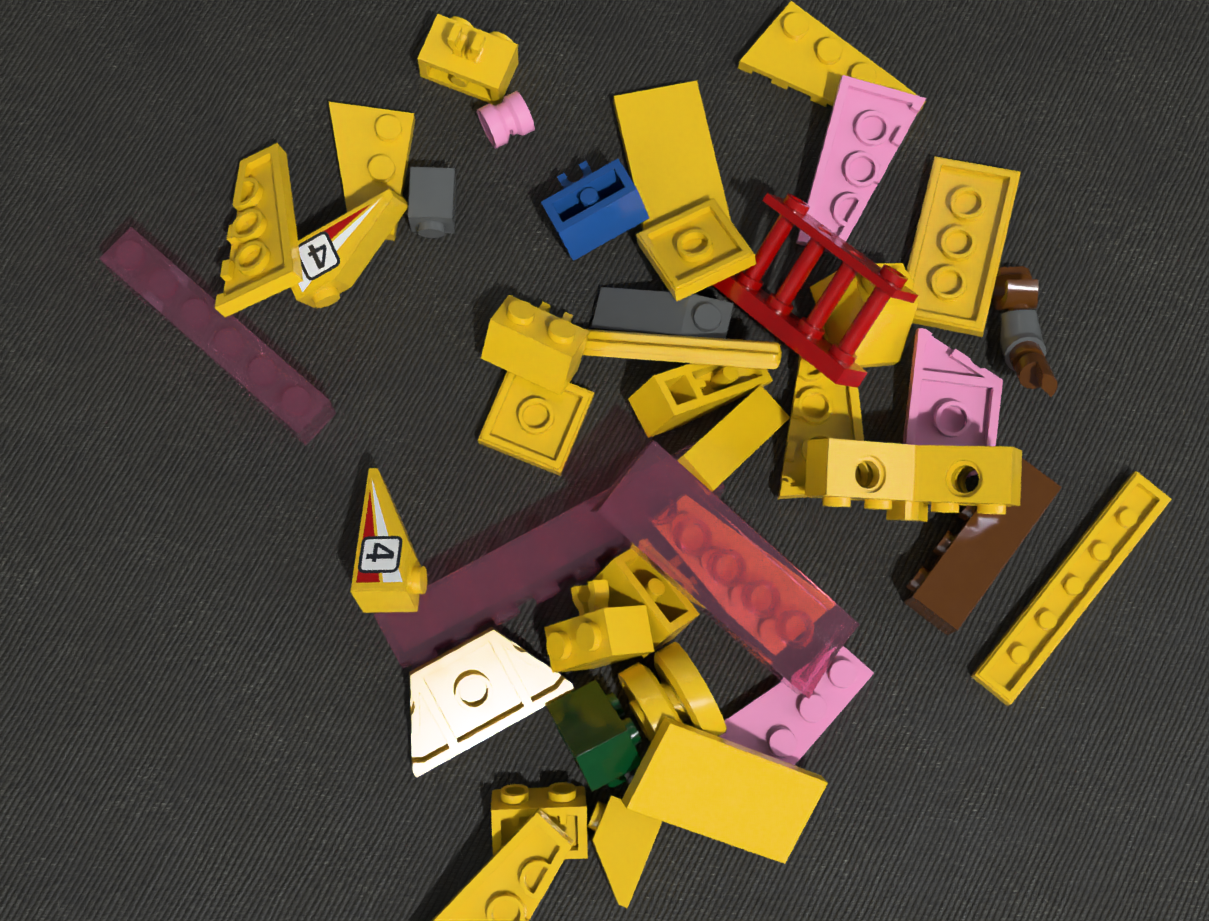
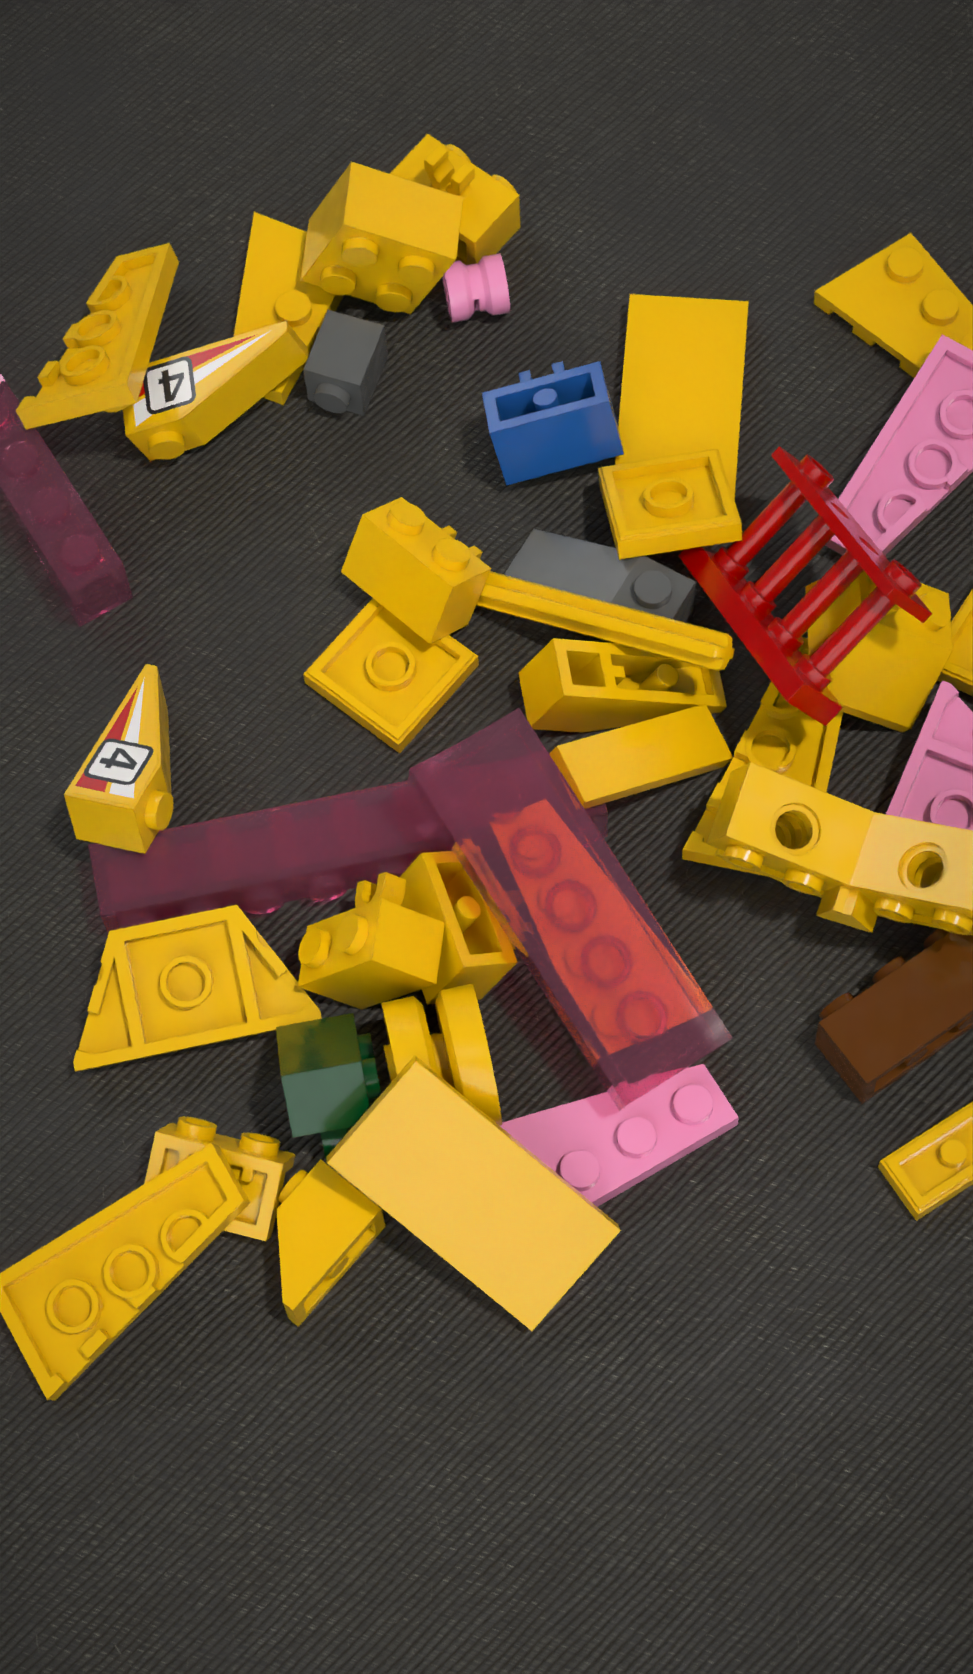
camera: 30 degrees right, 10 degrees down
none -> yellow brick [301,162,463,314]

